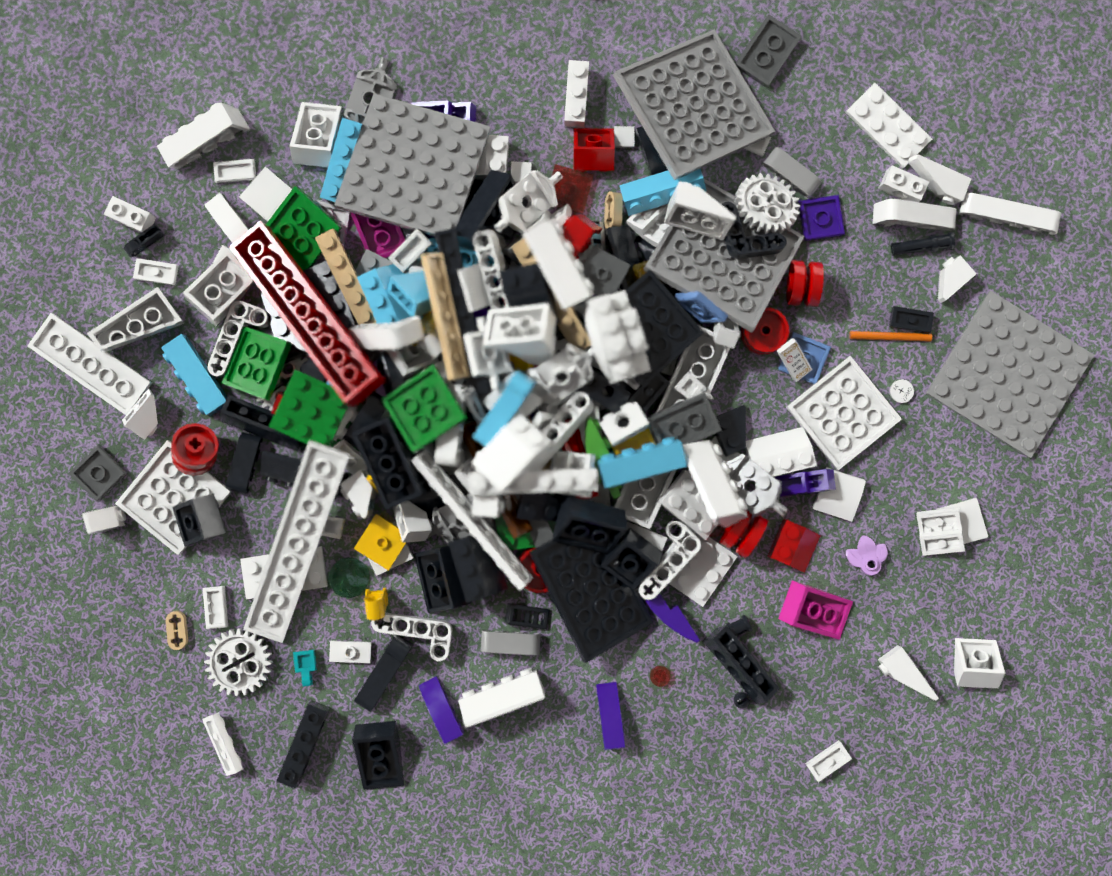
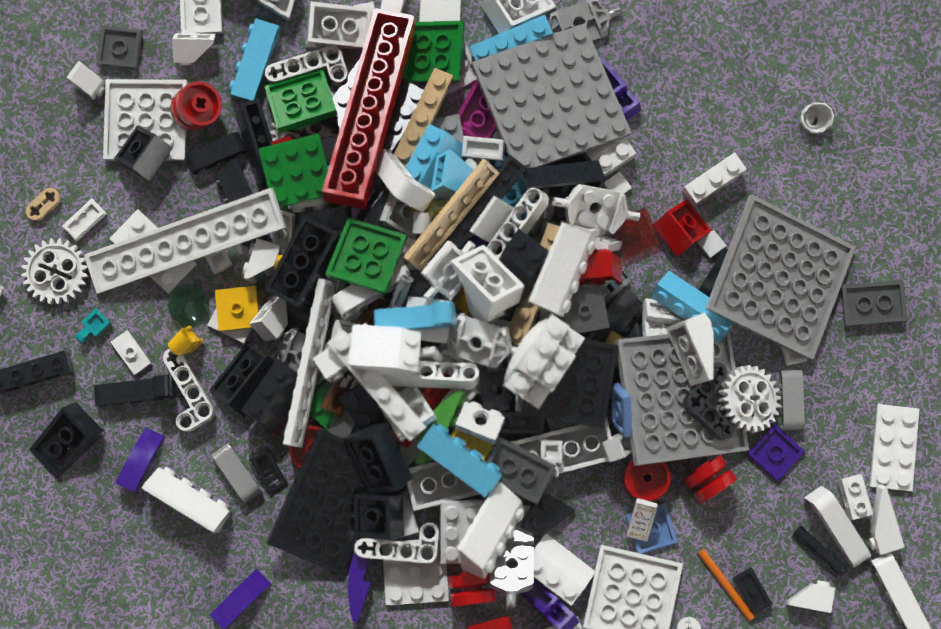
camera: 50 degrees right, 5 degrees down
tan beam [604,192,623,228] -> none
clear red tile [650,665,671,687] -> none

